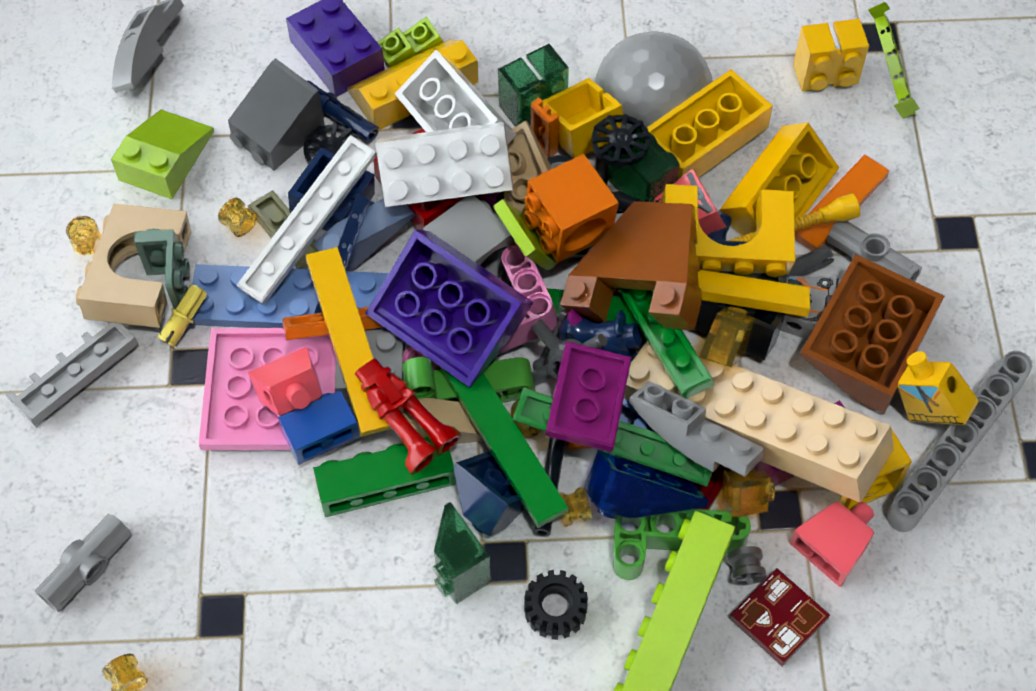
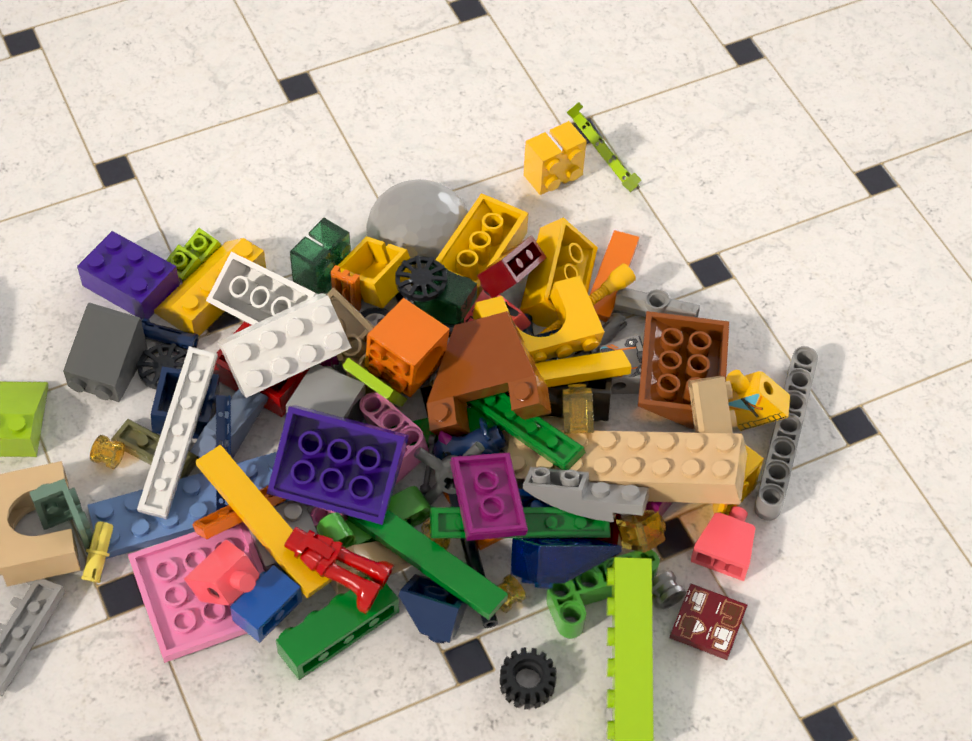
camera: 25 degrees left, 5 degrees down
clear green slope [432,502,491,604] -> none
none -> dark red brick [477,235,547,298]
none -> tan slope [688,376,737,433]

